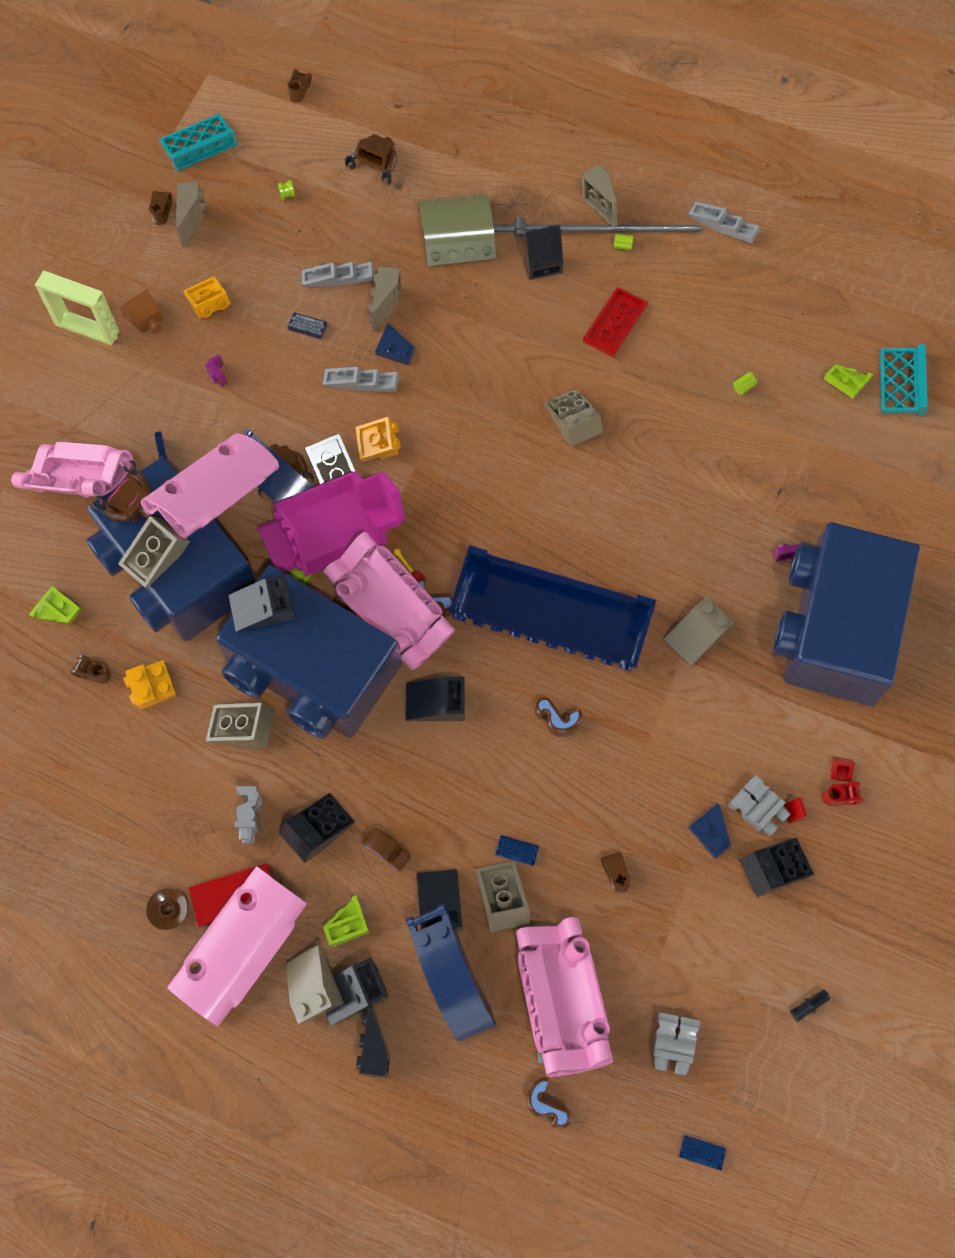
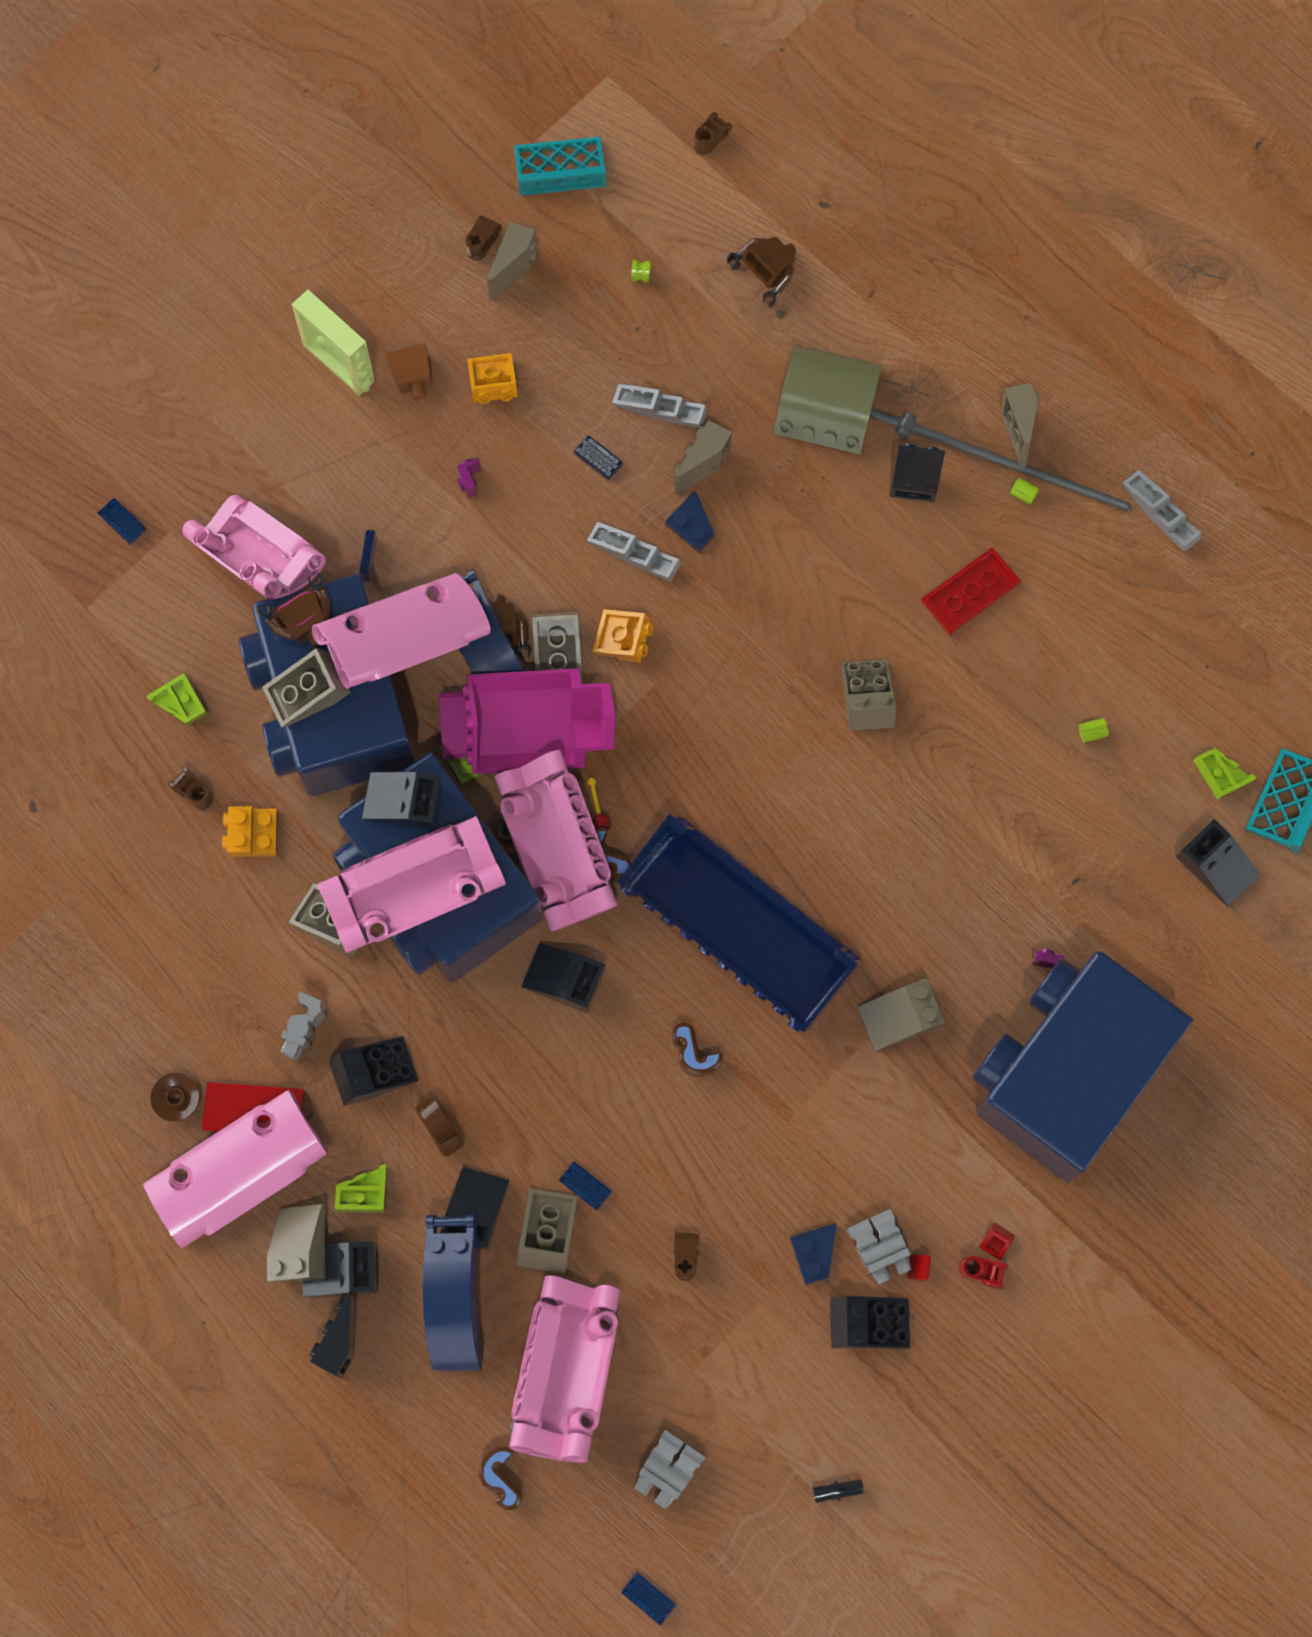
camera: 20 degrees right, 5 degrees up
none -> bright pink panel [317,816,506,953]
none -> black slope [1176,819,1260,907]

